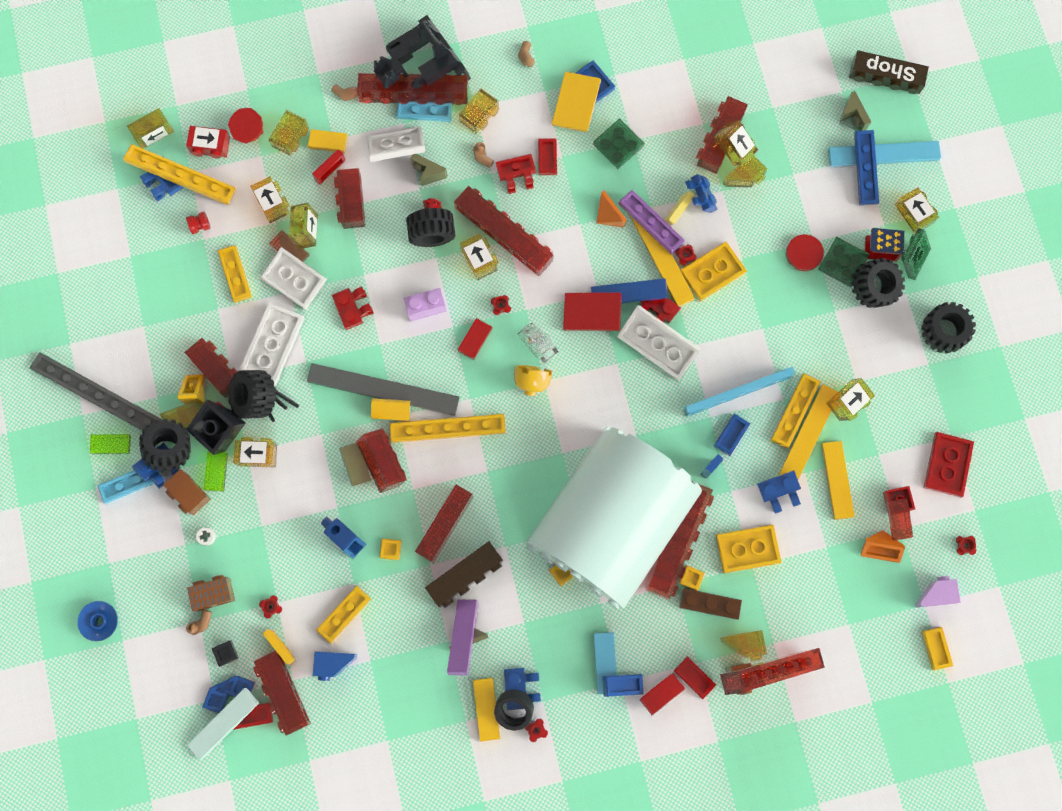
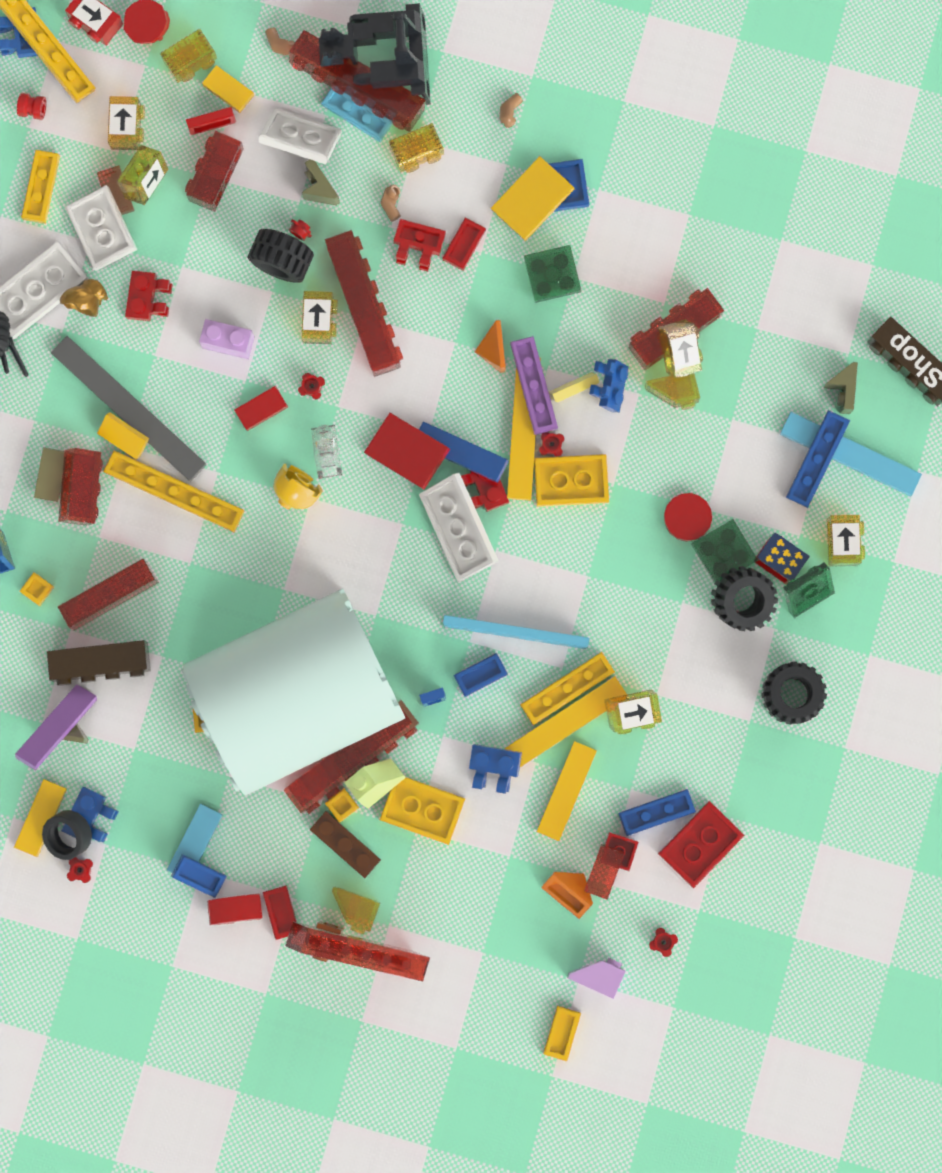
camera: 30 degrees right, 5 degrees up
none -> pearl gold hair [60,279,108,317]
none -> yellowish green slope [344,759,406,808]
none -> blue tile [618,789,696,836]

